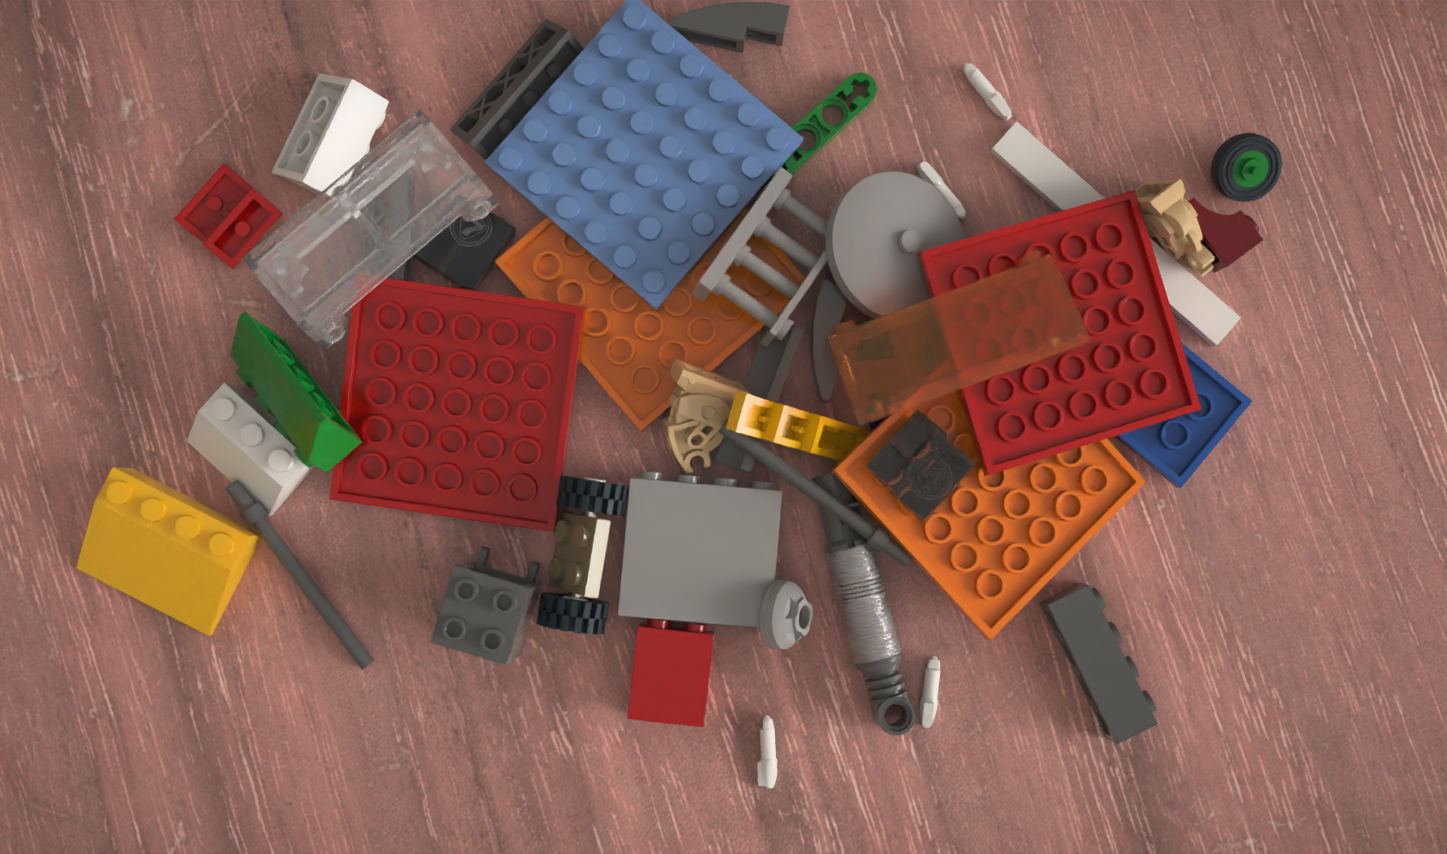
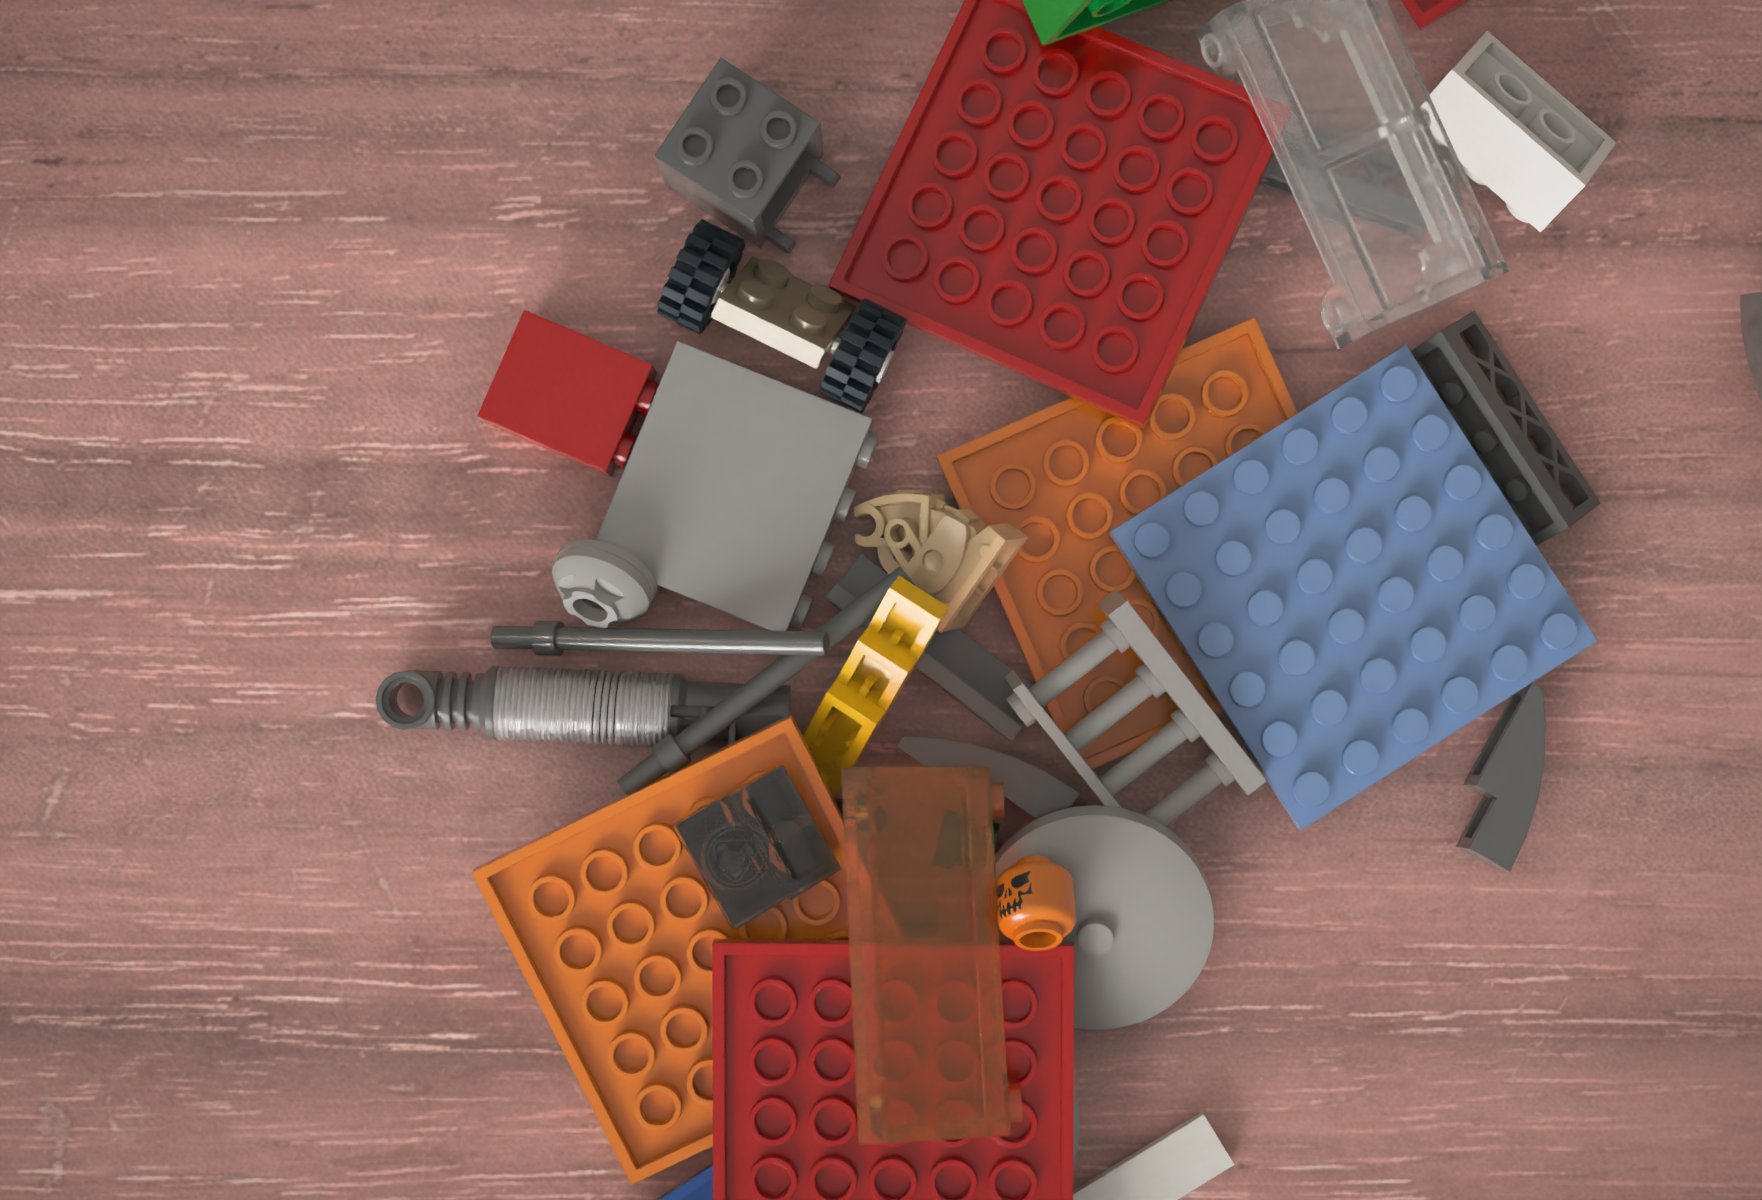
camera: 110 degrees right, 0 degrees up
black slope [410,188,516,290] -> none
white piece [757,715,777,789] -> none
green beam [769,72,877,181] -> none
white piece [917,161,966,219] -> none
white piece [919,656,941,728] -> none
white piece [963,63,1011,121] -> none
dark grey brick [1039,583,1158,744] -> none
none -> dark grey bar [491,621,830,656]
none -> orange head [996,855,1077,951]

